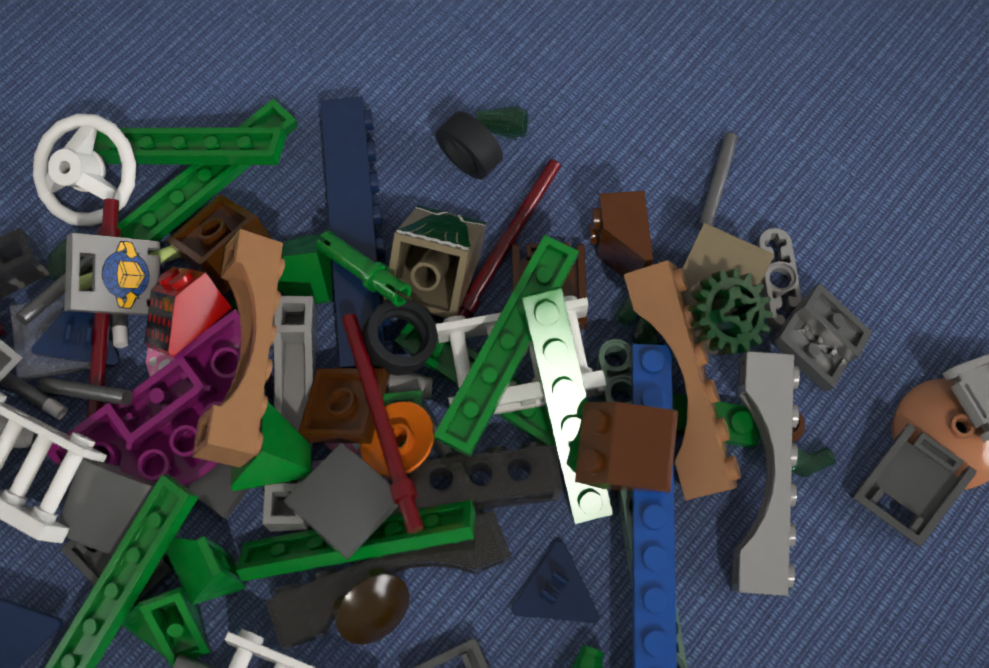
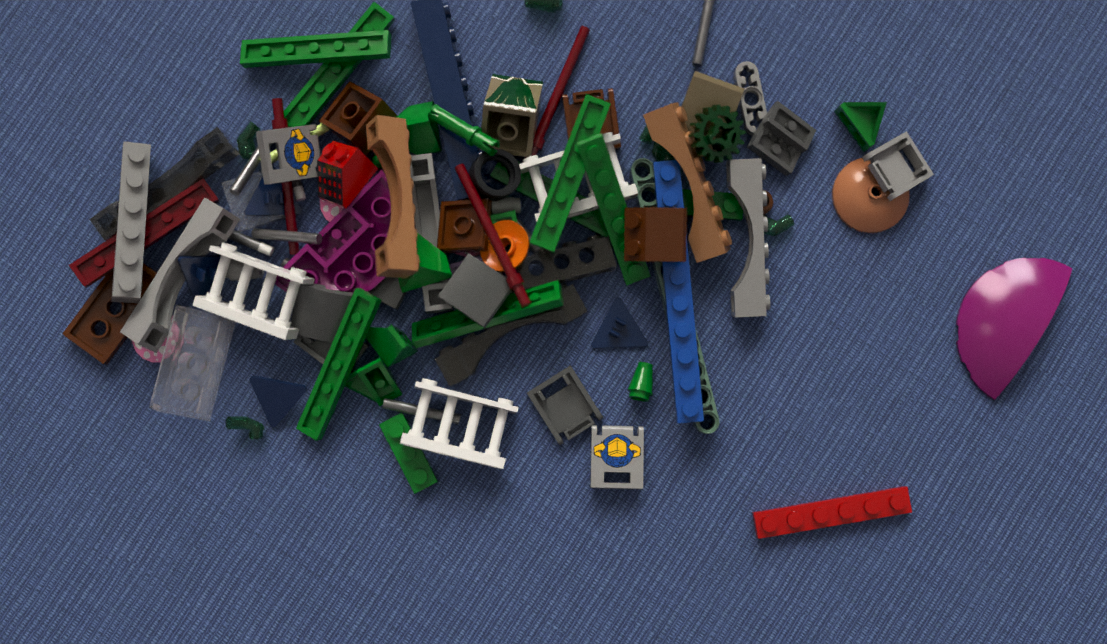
camera: 10 degrees left, 15 degrees up
white piece [33,113,136,227] -> none
dark brown dish [332,568,410,645] -> none
black tyre [435,111,503,180] -> none
reddish brown slope [588,191,653,279] -> none
dark grey container [851,423,977,547] -> none
none -> green slope [834,102,887,152]

